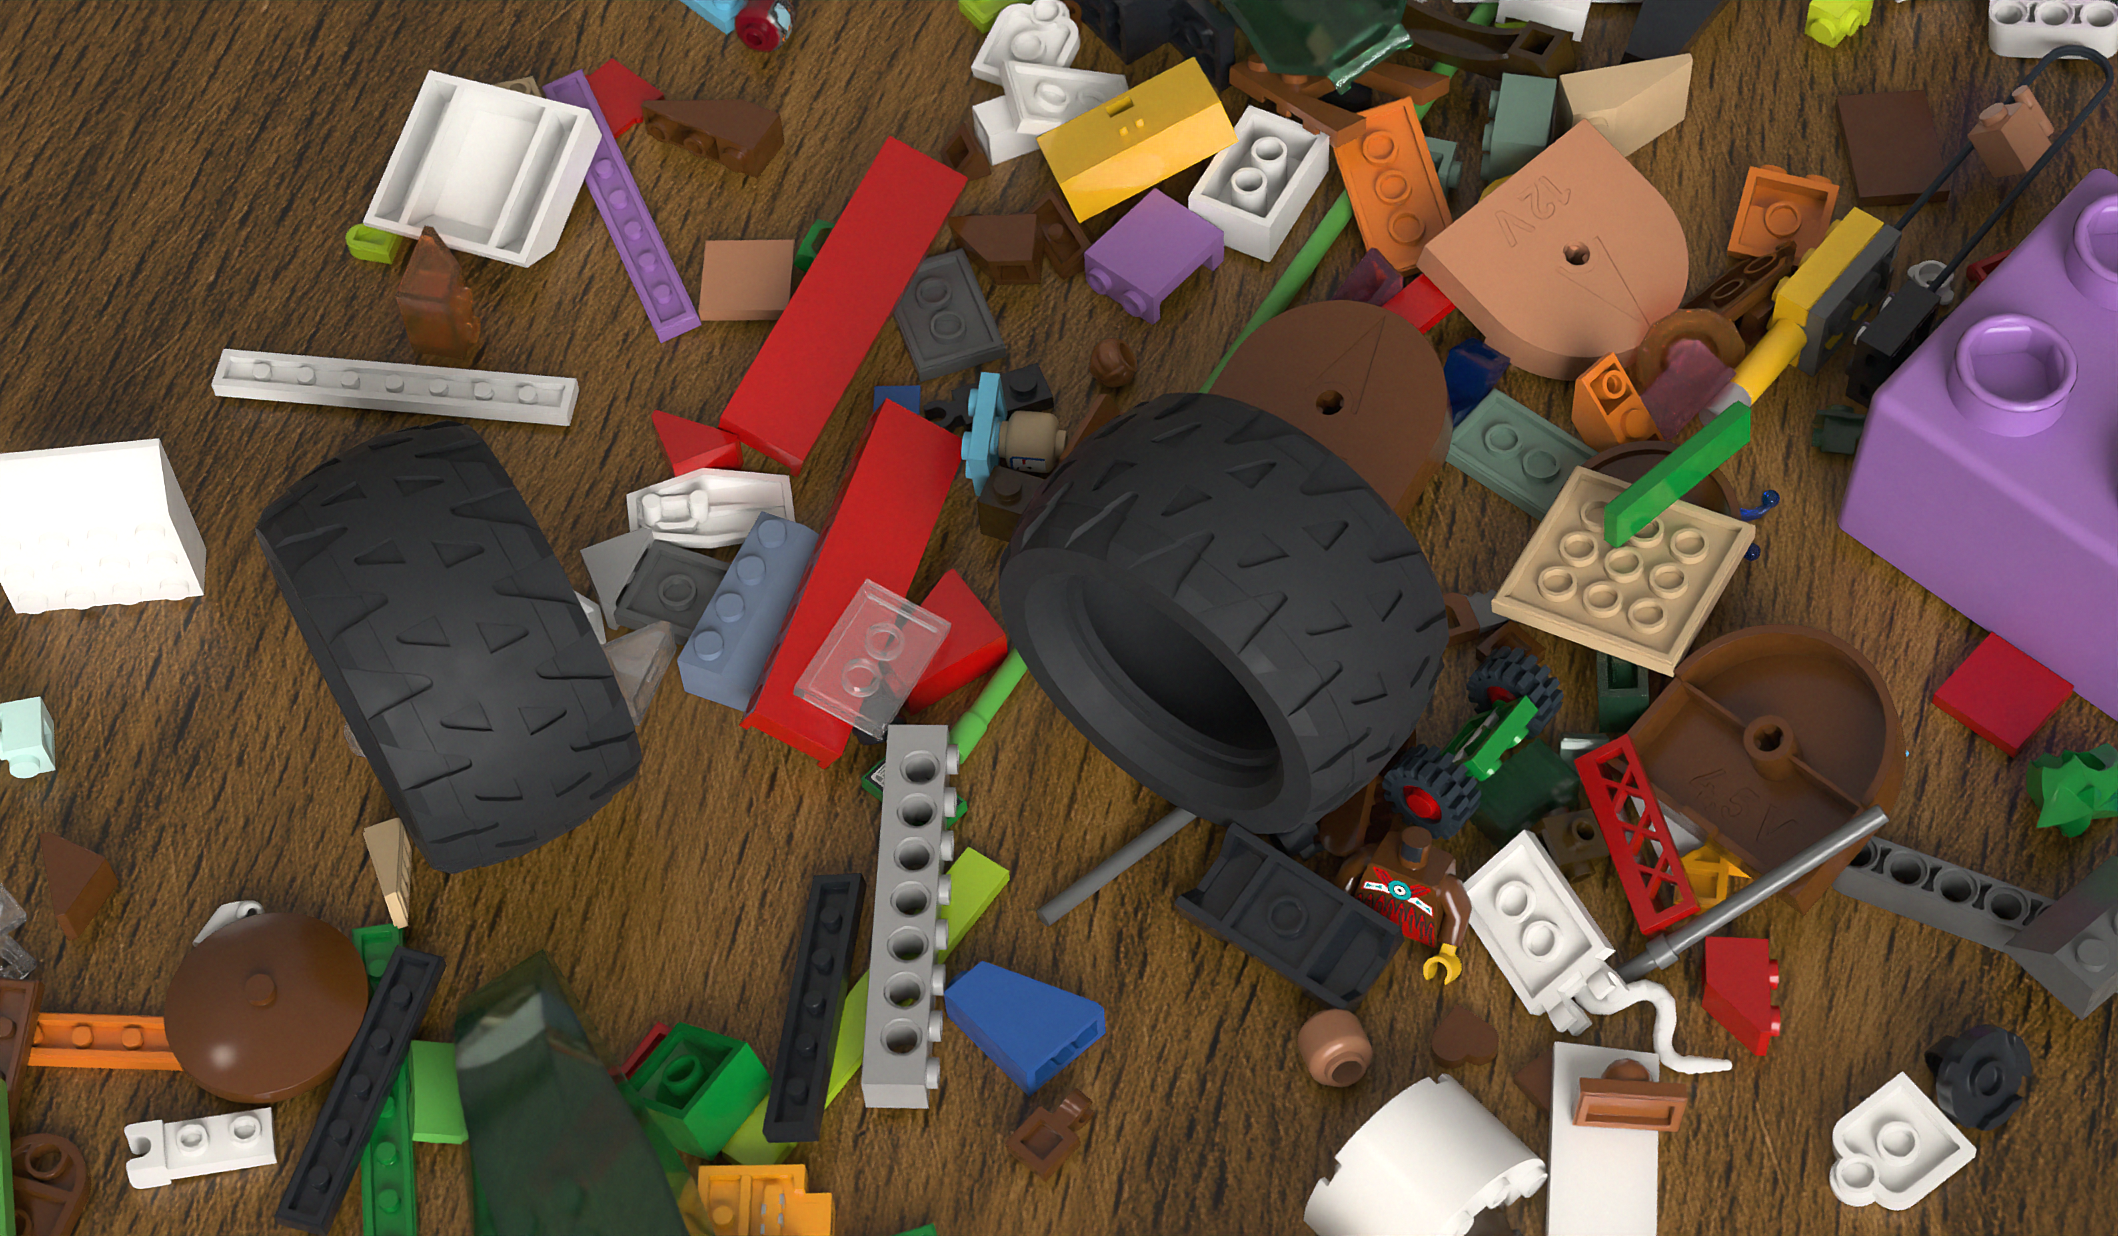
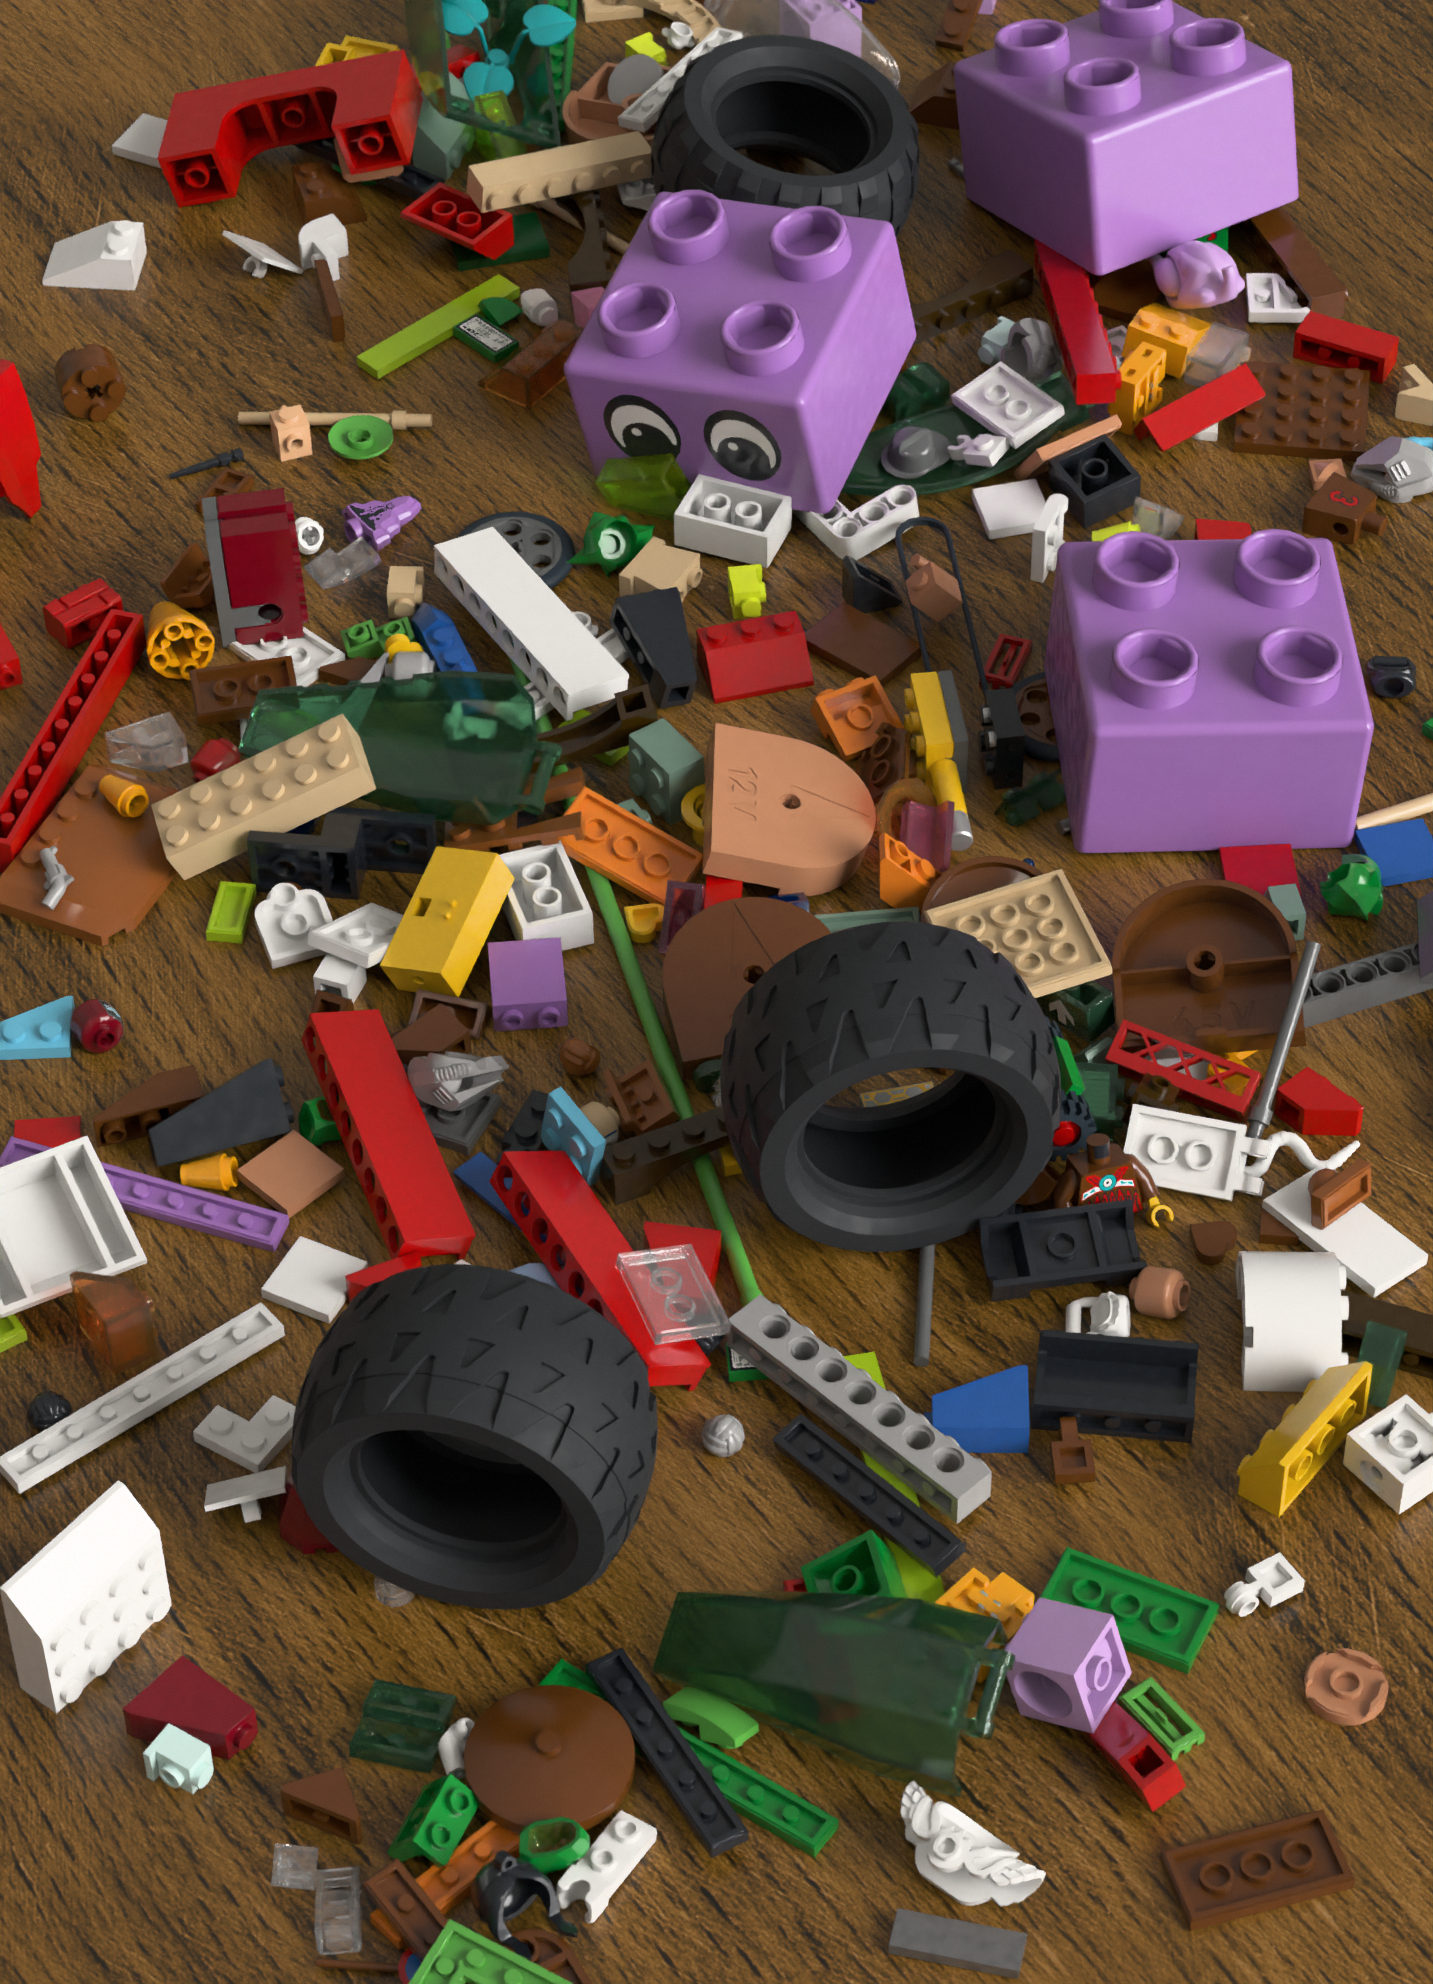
camera: 50 degrees left, 10 degrees down
tan slope [363,818,412,929] -> none
tan slope [1554,53,1693,157] -> none
green tile [1604,400,1751,549] -> none
white plate [1907,260,1954,305] -> none
none -> black piece [27,1391,72,1432]
none -> dark red slope [123,1655,258,1760]
none -> black slope [146,1058,294,1167]
none -> light orange cone [180,1153,239,1191]
none -> white tile [261,1236,368,1324]
none -> clear green slope [349,1679,456,1774]
none -> green bracket [387,1773,479,1867]
none -> light grey helmet [407,1051,509,1111]
none -> black hair [471,1850,578,1961]
none -> green rock [519,1817,590,1875]
none -> yellow tile [624,903,667,943]
none -> red slope [696,611,814,704]
none -> light grey piece [702,1414,745,1457]
none -> black slope [842,555,903,614]
none -> black panel [1031,1330,1199,1443]
none -> white piece [1065,1291,1131,1337]
none -> sand green brick [1264,883,1306,940]

